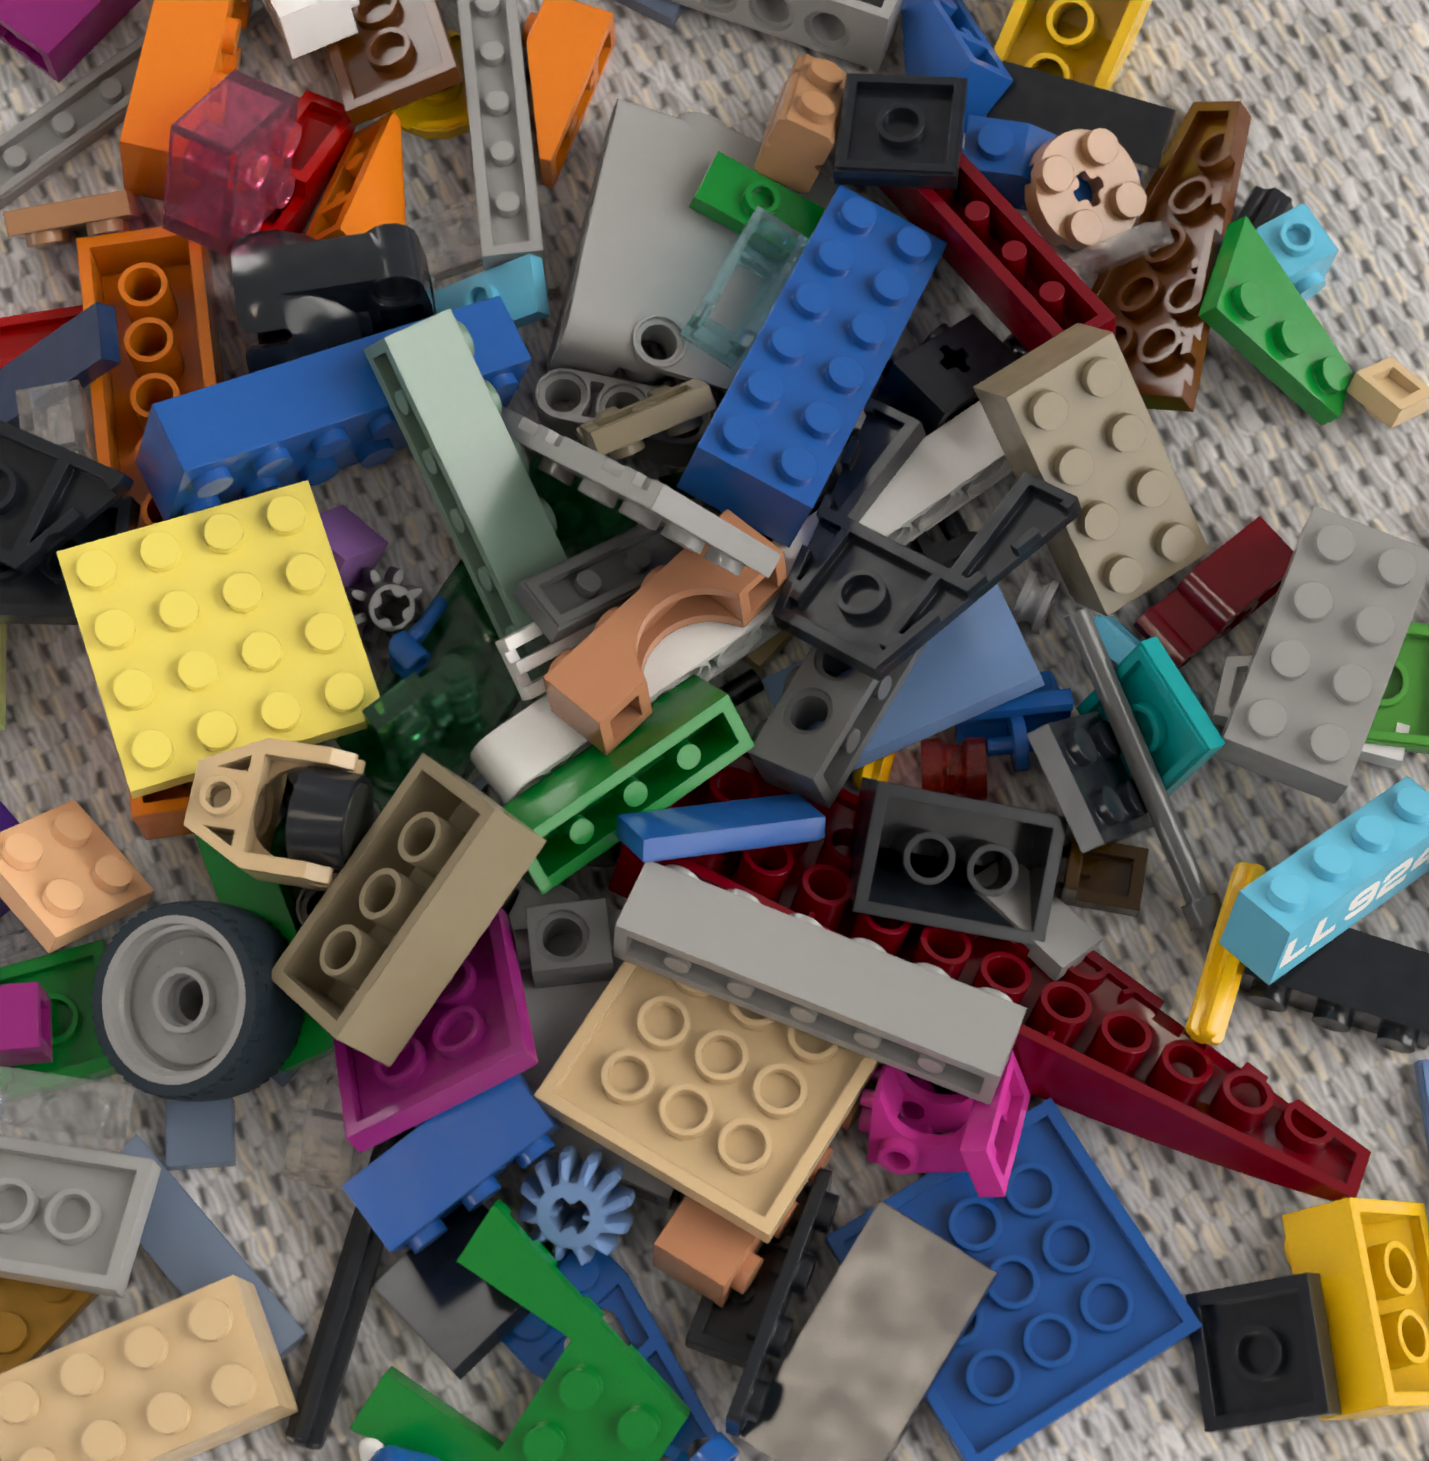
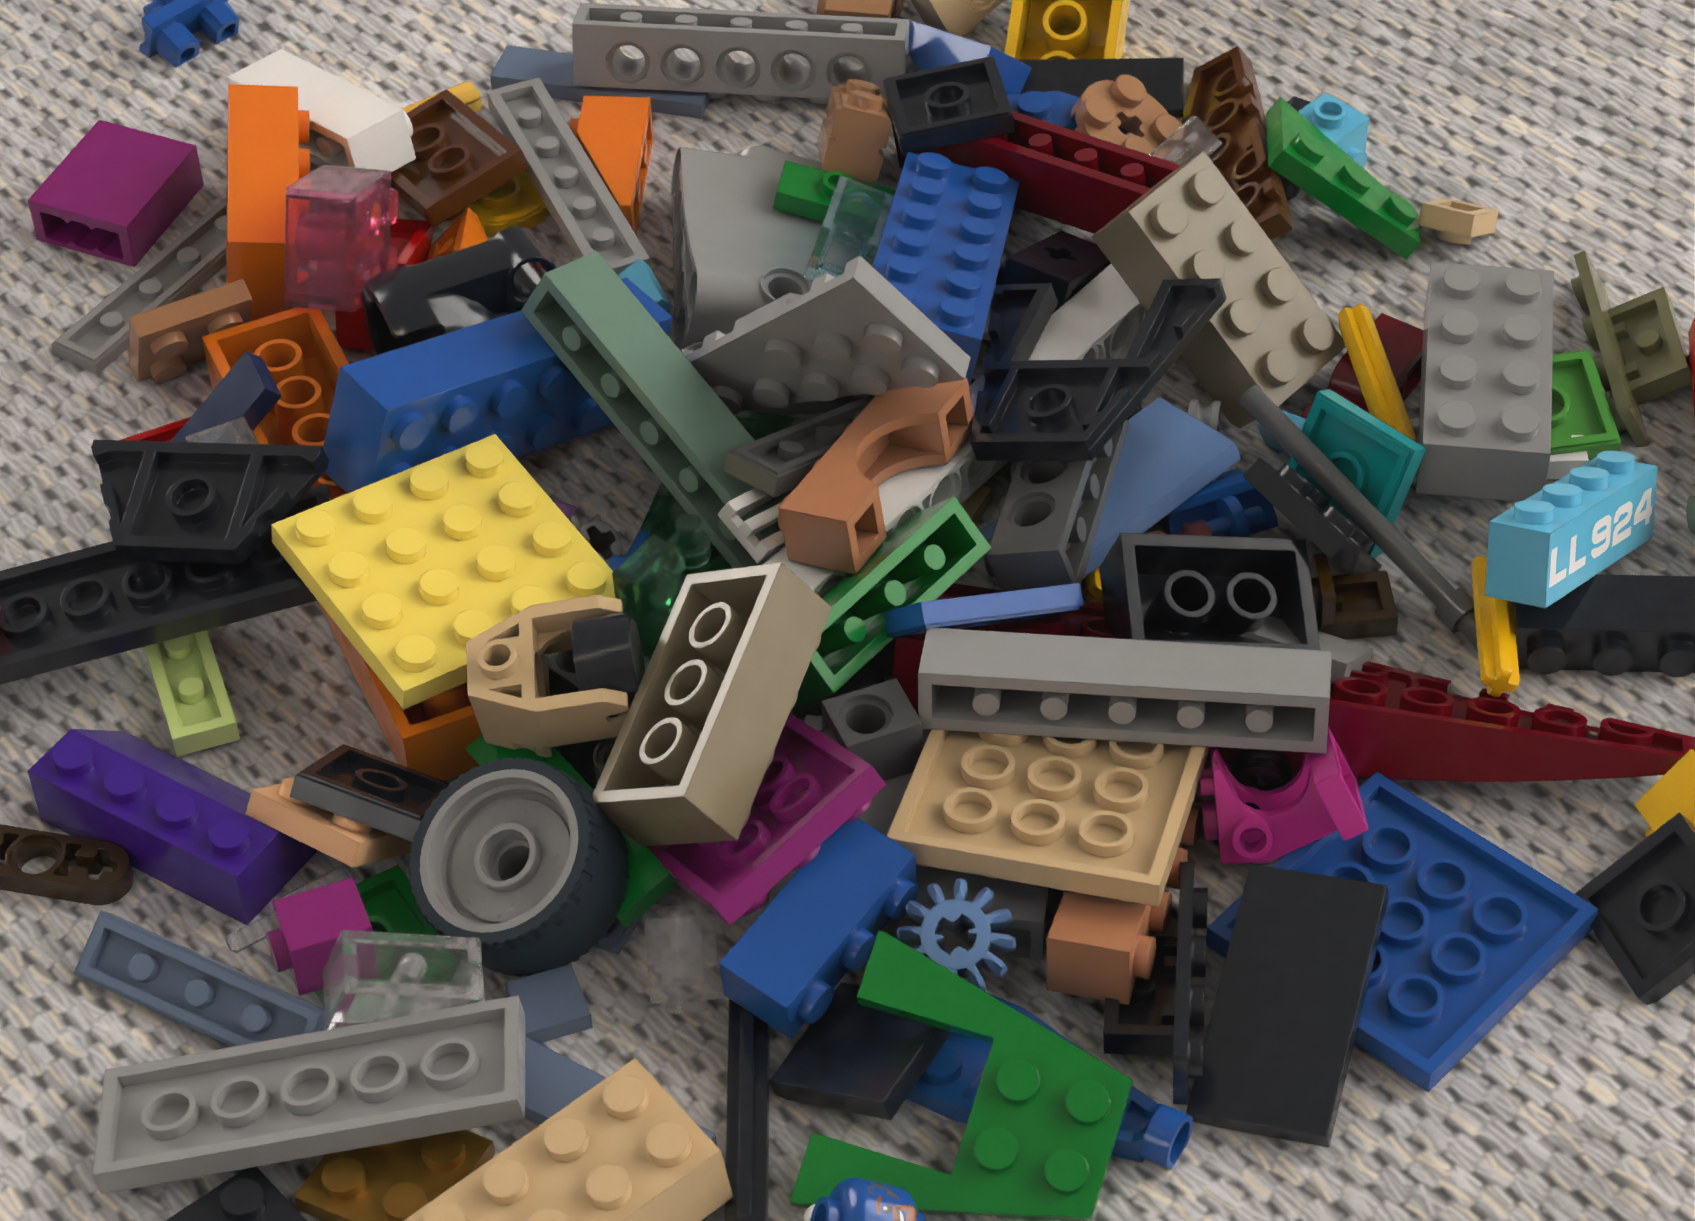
camera: 15 degrees left, 25 degrees down
none -> black tile [289,744,449,842]
none -> yellow axle [1338,304,1416,442]

